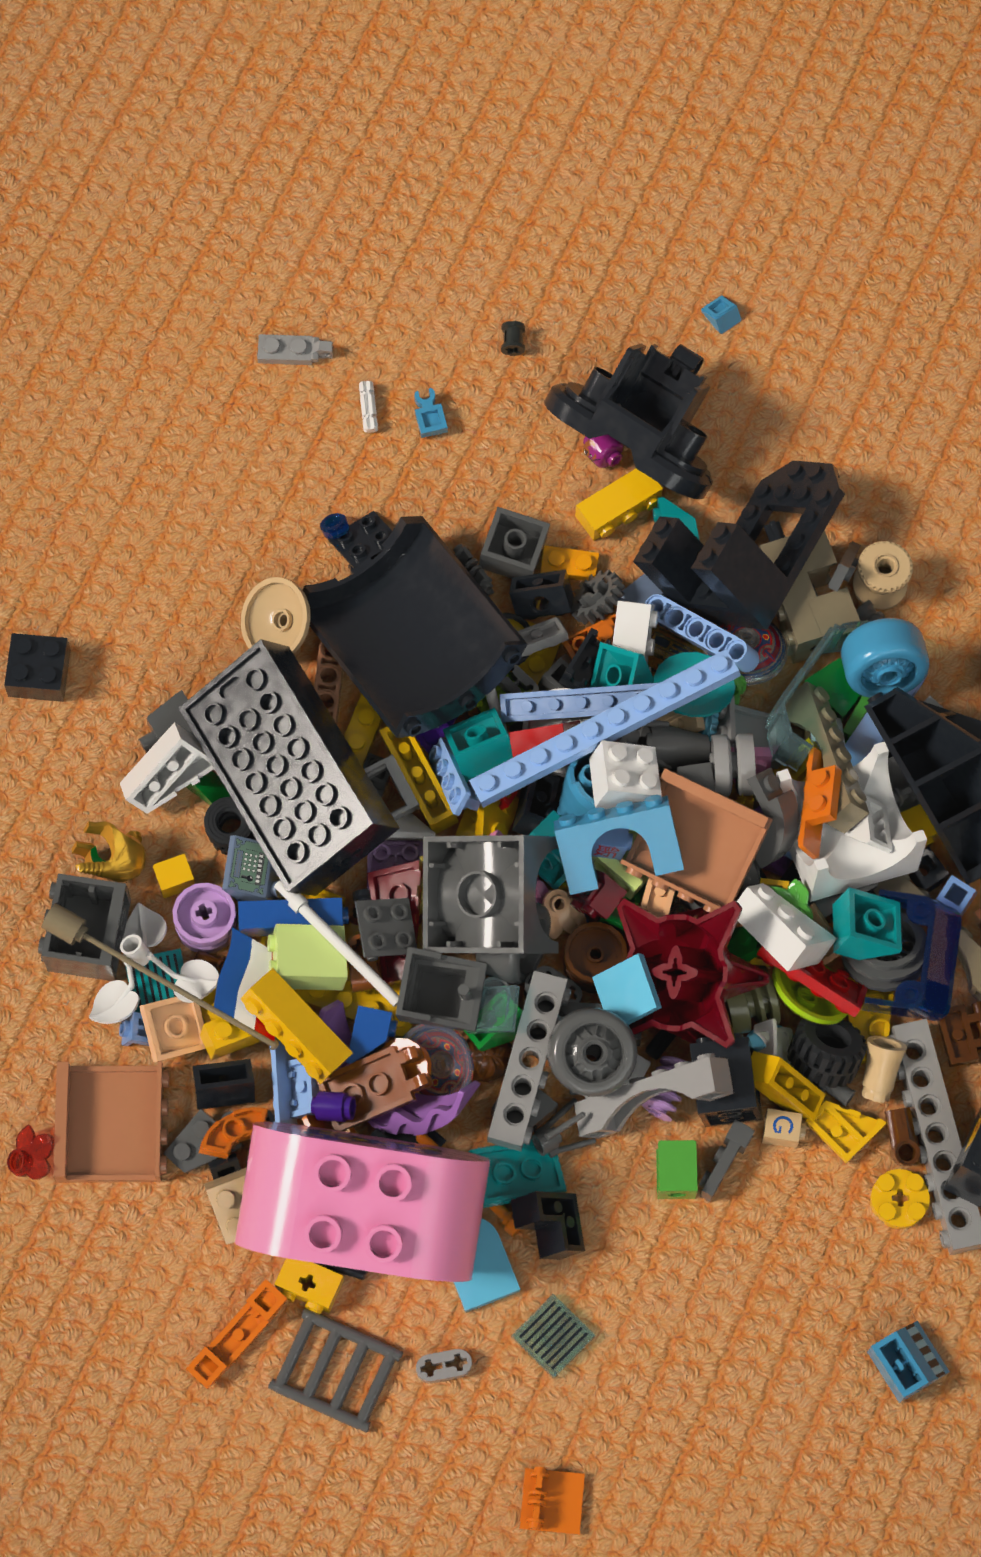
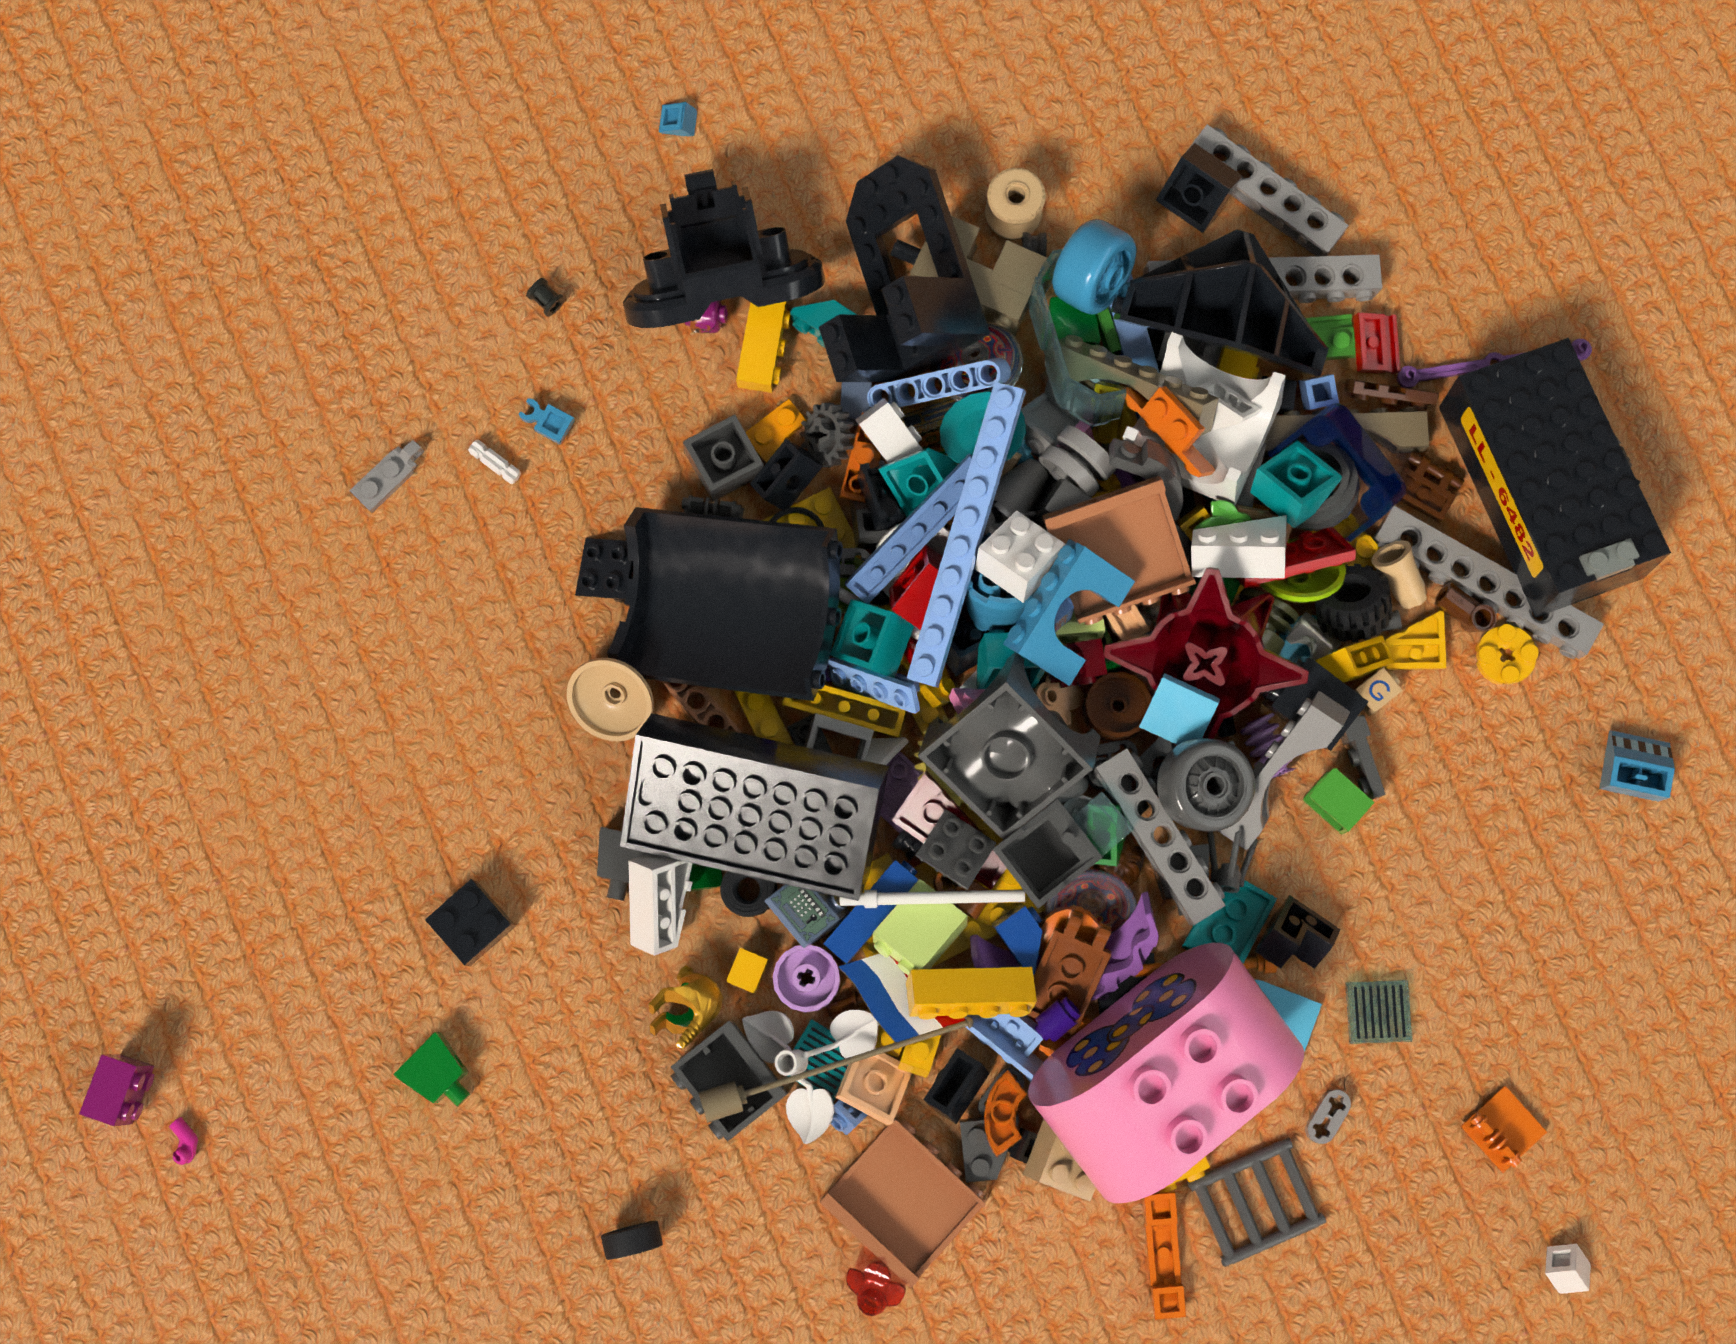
camera: 45 degrees left, 10 degrees up
clear blue tile [320,513,349,539] -> none
light grey hinge [518,617,569,657] -> none
dark grey plate [828,541,861,592] -> none

